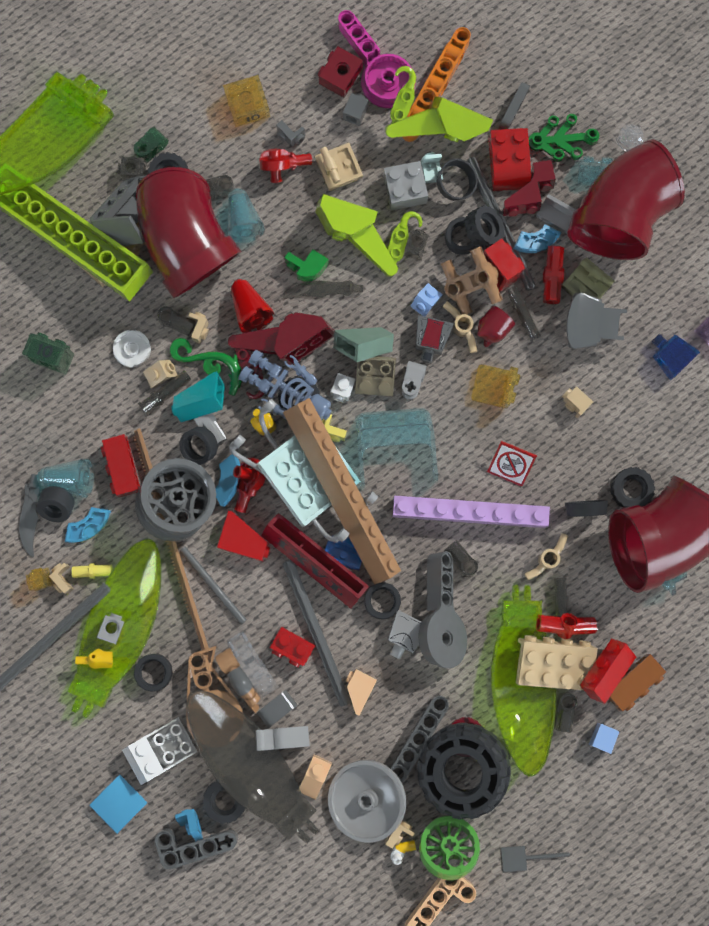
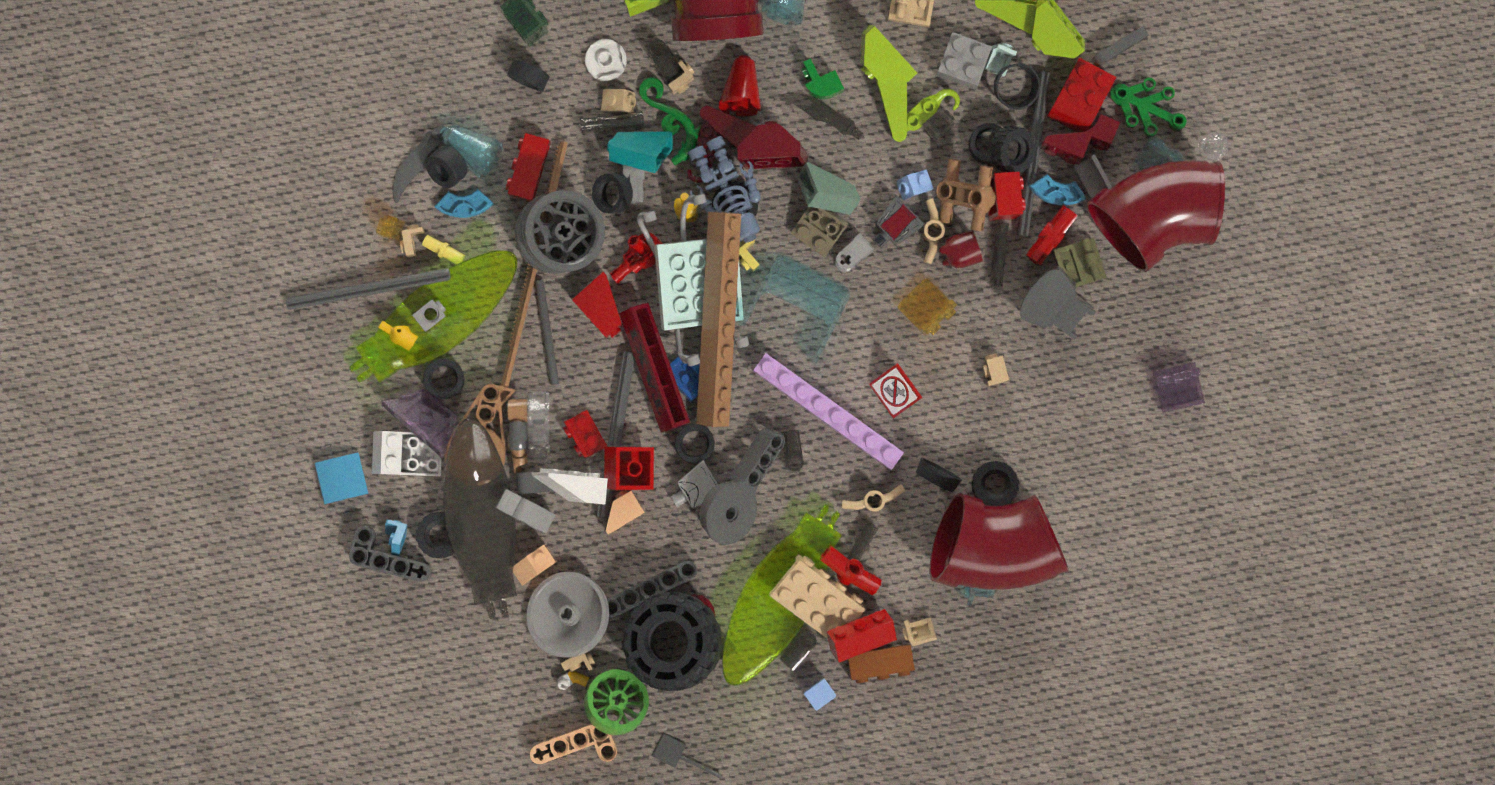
camera: 30 degrees right, 5 degrees up
dark azure tile [215,454,240,507] -> none
white bracket [330,373,356,402] -> none
clear blue torso [651,333,700,380] -> none
none -> wing [382,389,457,458]
none -> black tyre [507,60,550,92]
none -> white slope [532,468,608,504]
none -> red brick [604,446,654,490]
none -> tan bracket [902,617,937,646]

